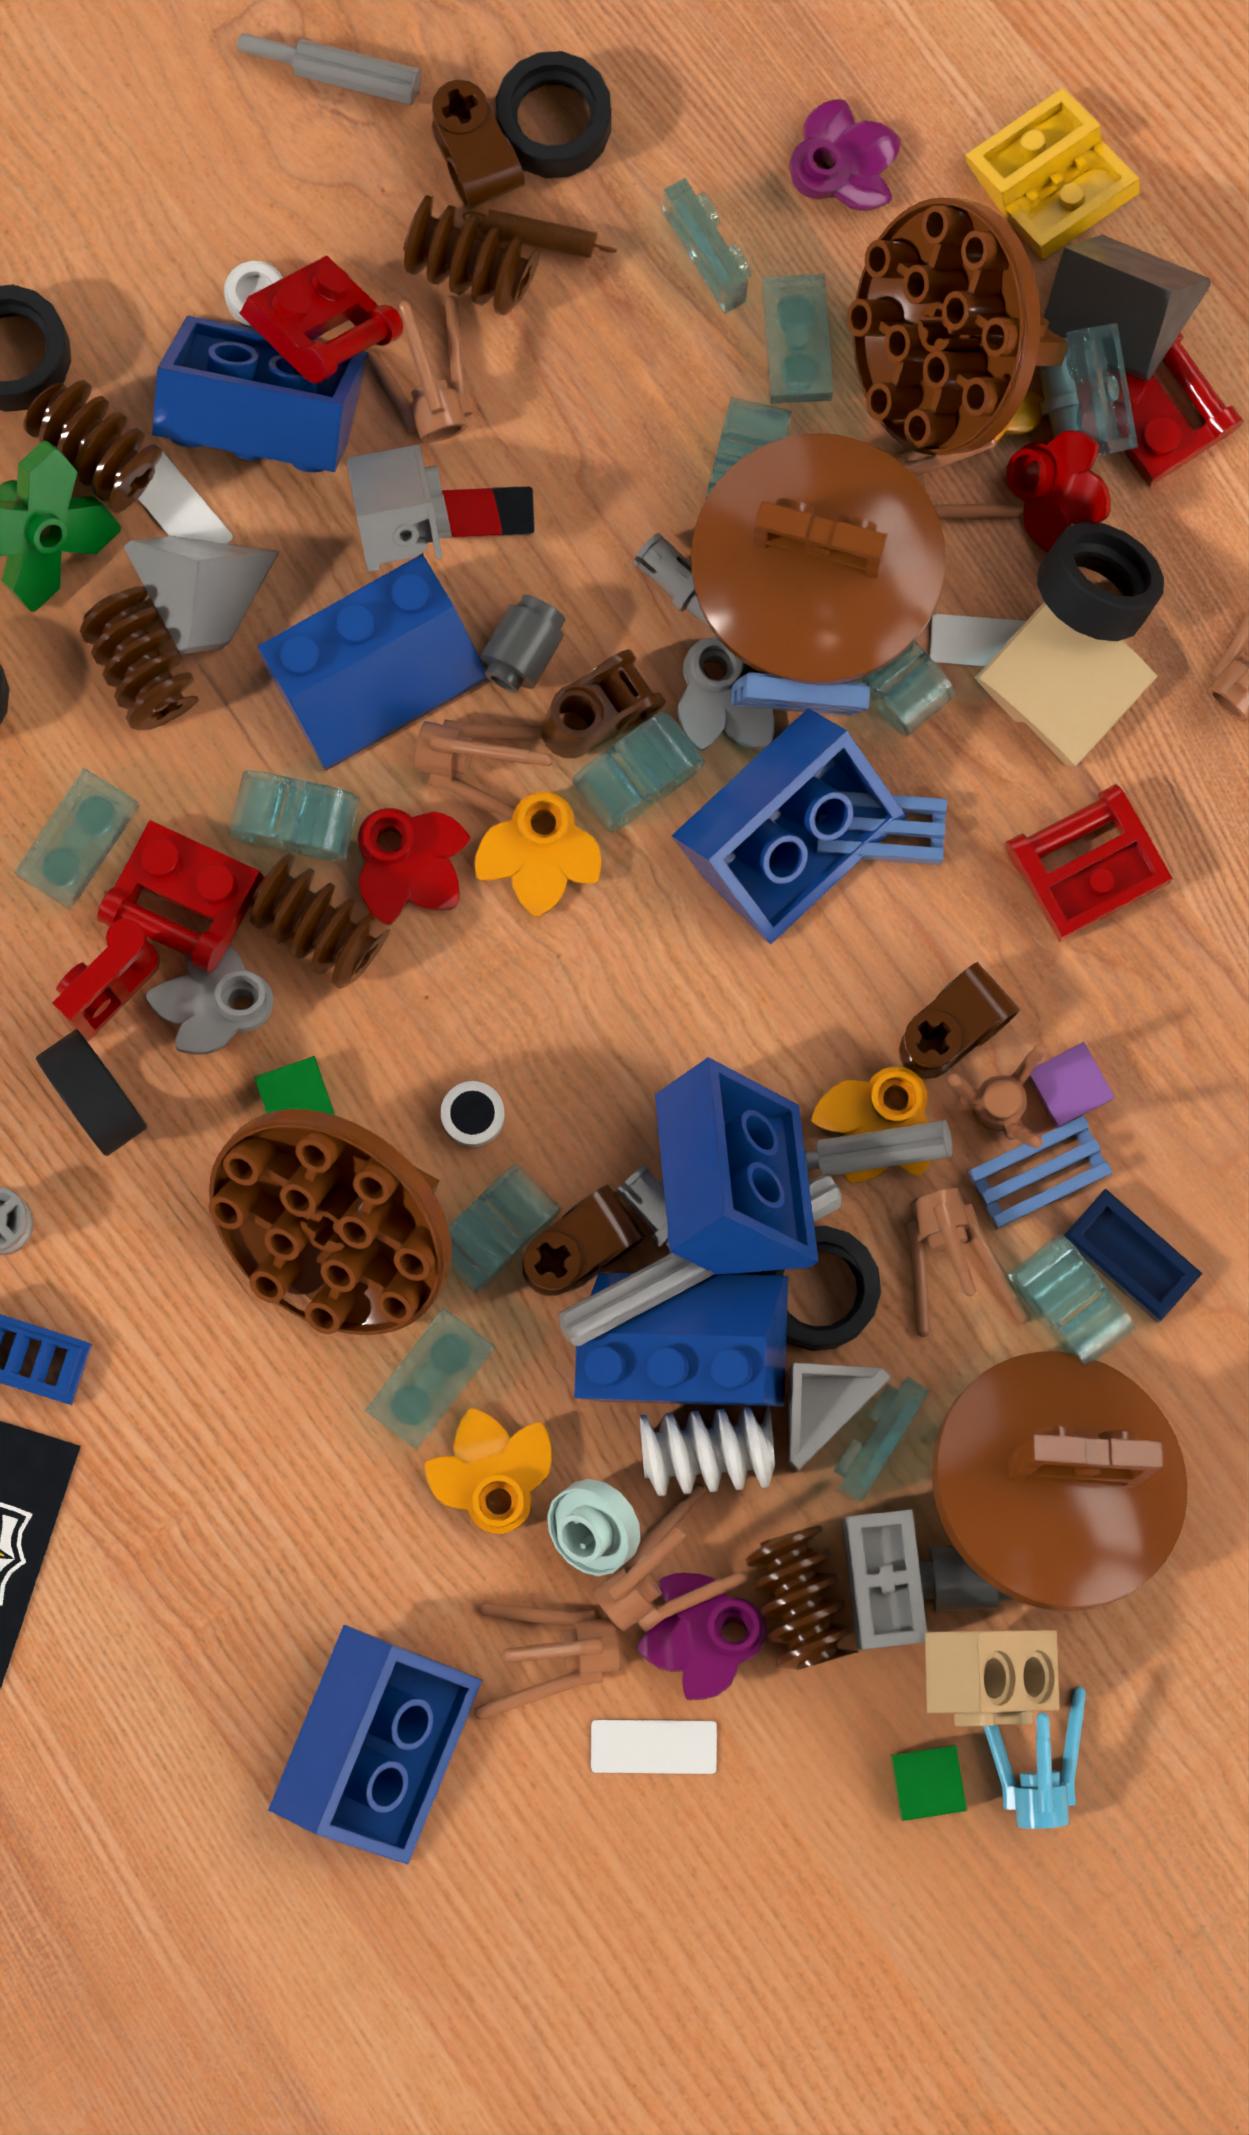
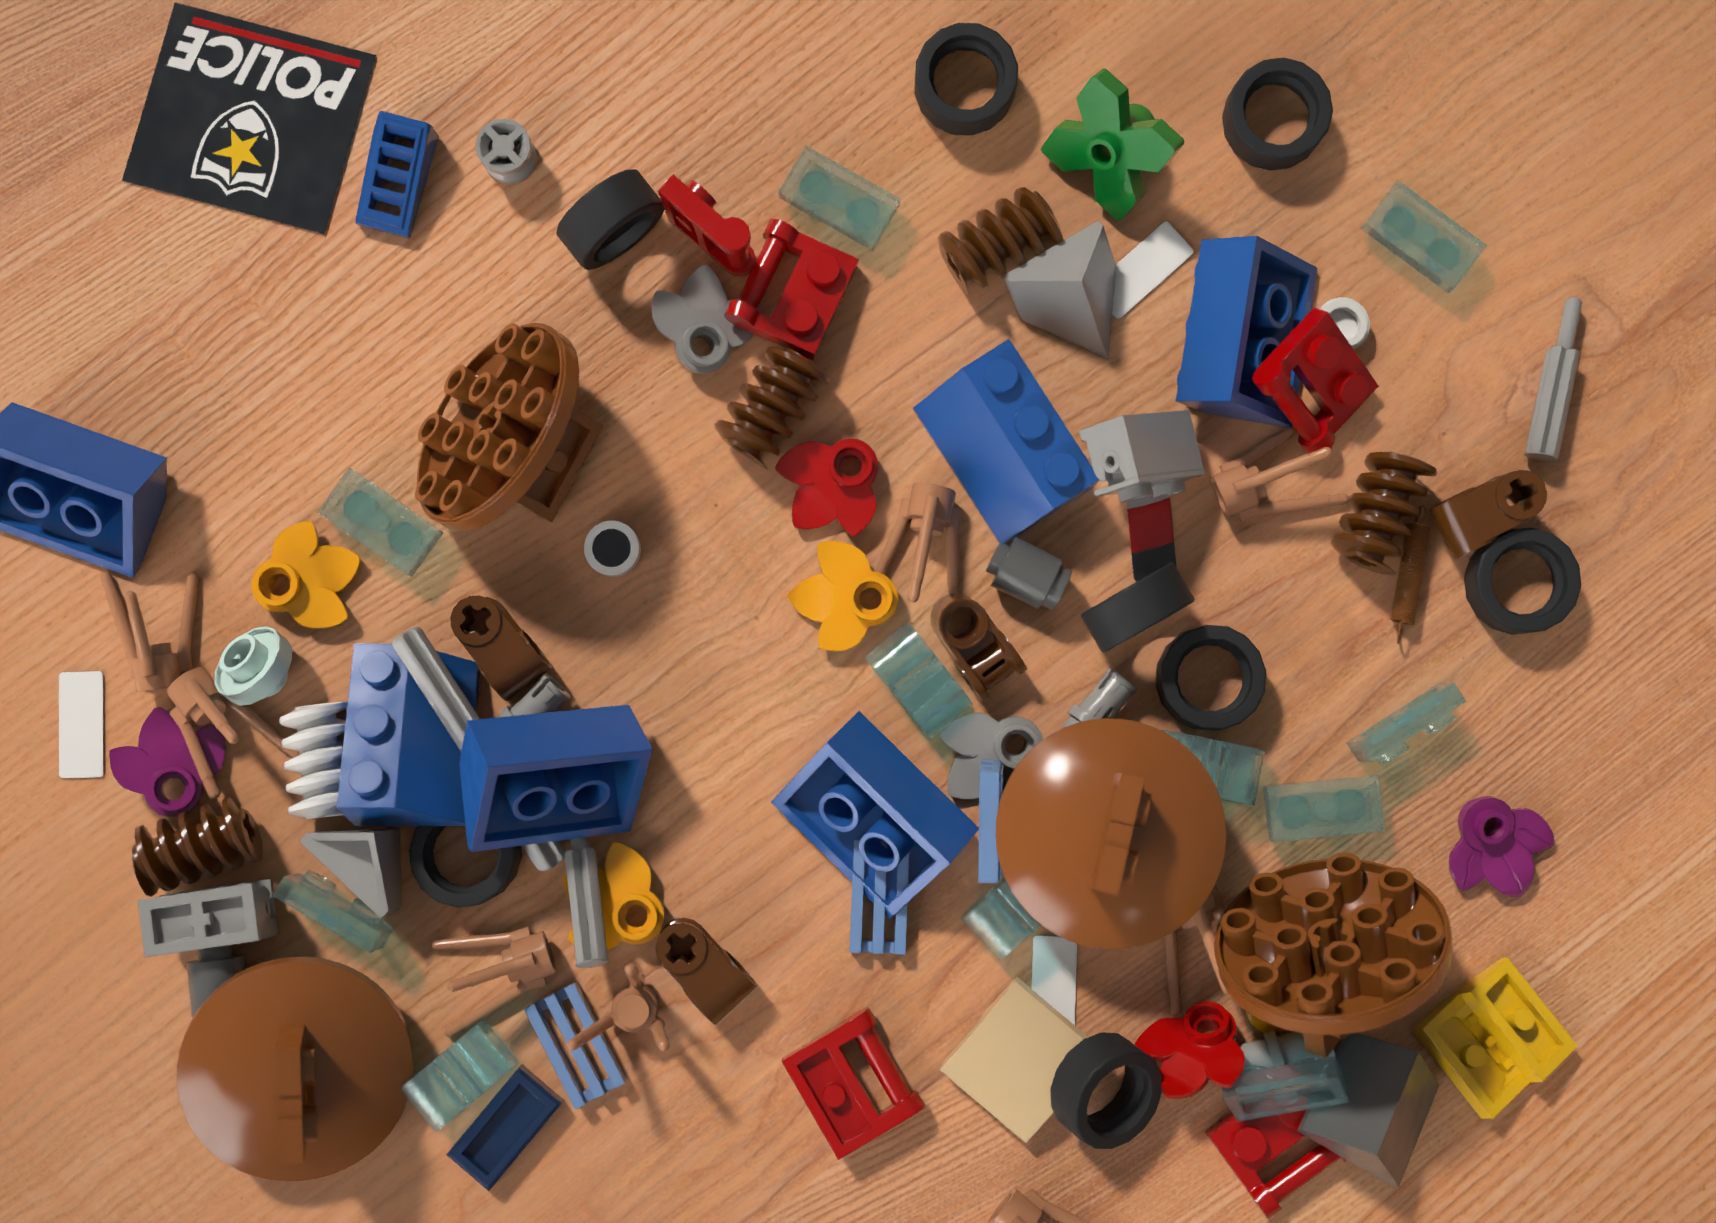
camera: 90 degrees right, 5 degrees up
reddish brown piece [23,380,162,514] -> none
clear light blue beam [228,770,360,861] -> none
green tile [254,1056,335,1115] -> none
clear light blue beam [448,1163,562,1294] -> none
green tile [890,1745,967,1821] -> none
tan brick [925,1630,1060,1726] -> none
medium azure plant [983,1686,1086,1829] -> none
medium lavender tile [1028,1042,1115,1128] -> none
none -> black tyre [1081,563,1195,652]
none -> black tyre [1155,625,1266,731]
none -> clear light blue plate [1361,180,1487,293]

